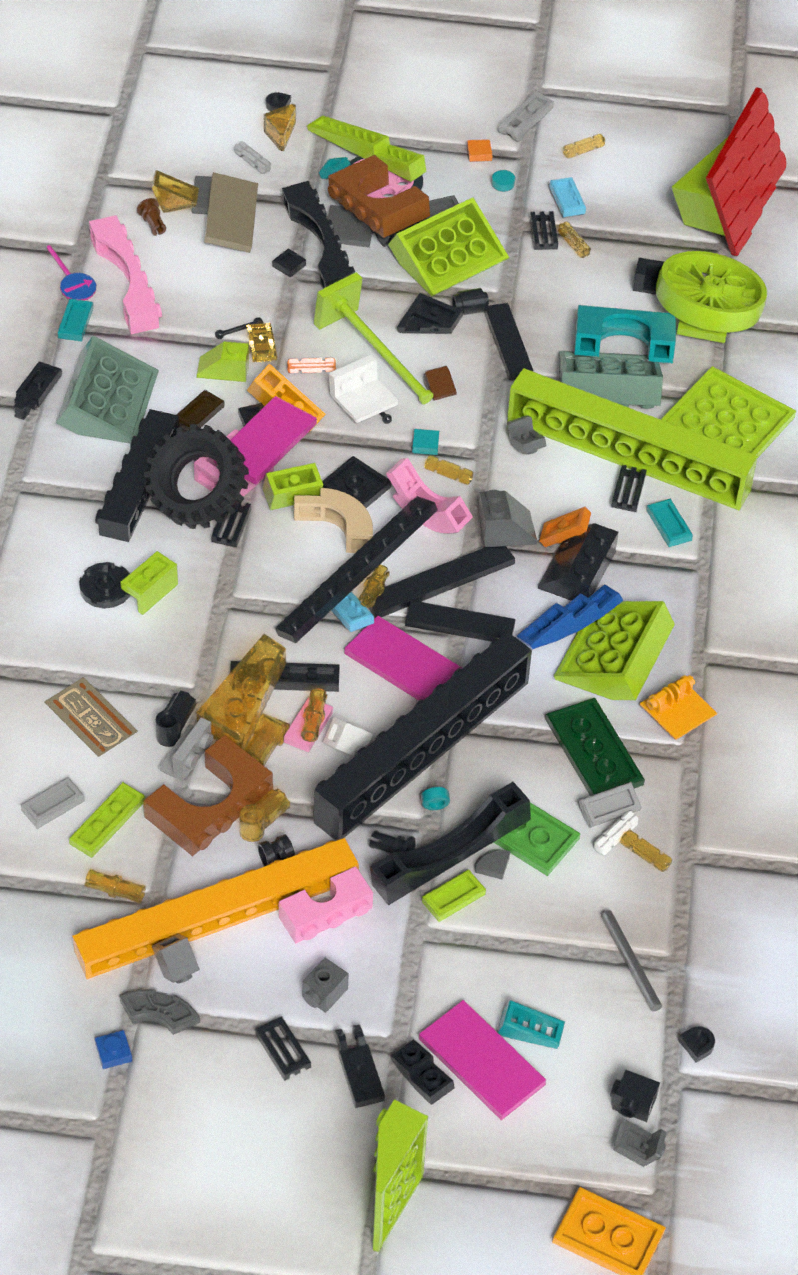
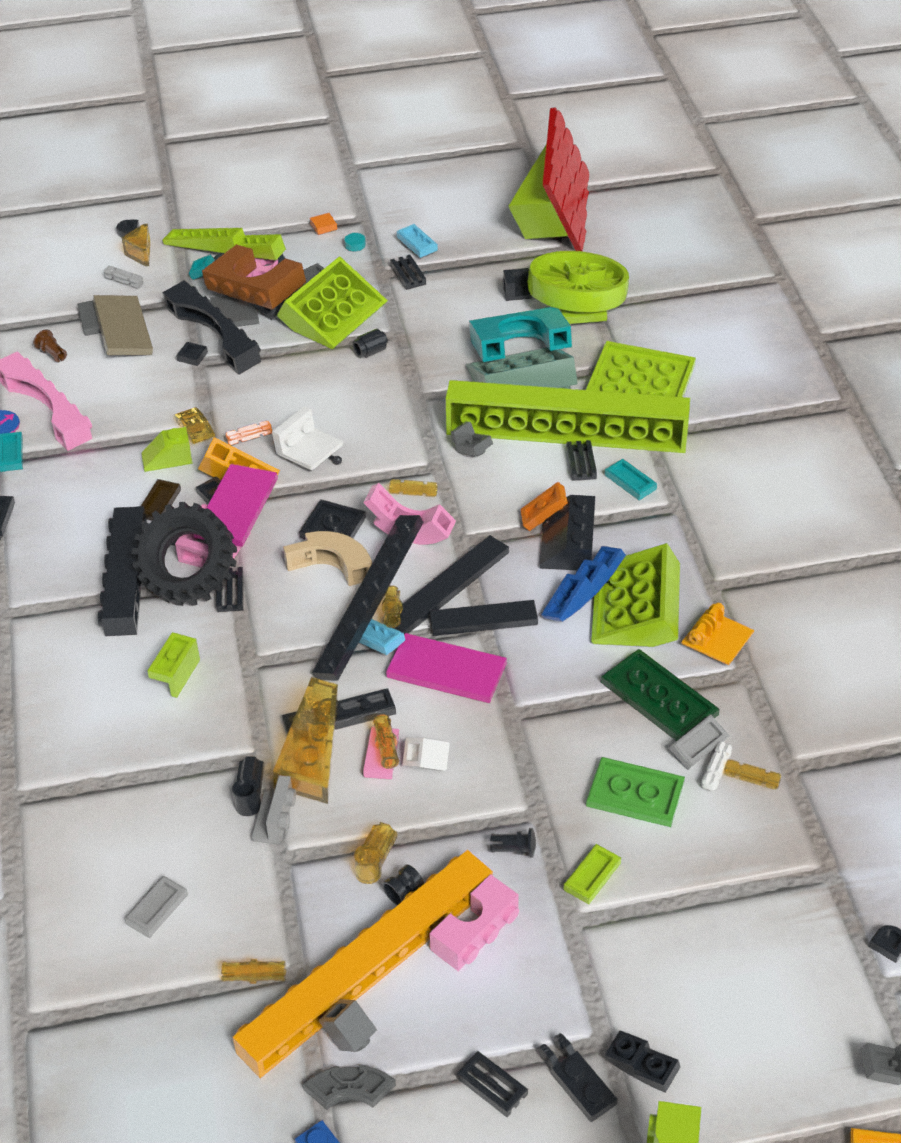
camera: 15 degrees left, 5 degrees down
sticker [44,677,138,757] -> none
sand green slope [56,336,159,444] -> none
lime tile [69,782,145,858] -> none
black tile [79,562,130,609] -> none
dark orange arch [143,735,273,857] -> none
clear yellow slope [152,170,199,213] -> none
black hinge [215,317,264,339] -> none
clear yellow piece [244,713,290,766] -> none
lime brick [262,463,323,510] -> none
dark grey brick [303,957,349,1013] -> none
lime tile [314,272,433,404] -> none
black brick [314,631,532,841] -> none
black arch [370,781,531,906] -> none
black wing [397,293,463,334] -> none
teal tile [412,429,440,455] -> none
dark pink tile [419,1000,546,1121] -> none
teal tile [421,787,450,810] -> none
reddish brown slope [424,366,457,401] -> none
dark grey tile [475,850,511,880] -> none
dark grey slope [478,490,537,547] -> none
black tile [484,303,534,380] -> none
teal slope [497,1000,565,1049] -> none
light grey plate [499,92,554,142] -> none
clear yellow axle [558,221,591,258] -> none
clear yellow axle [563,133,606,158] -> none
flat silver bar [601,910,662,1012] -> none
black brick [610,1070,660,1122] -> none

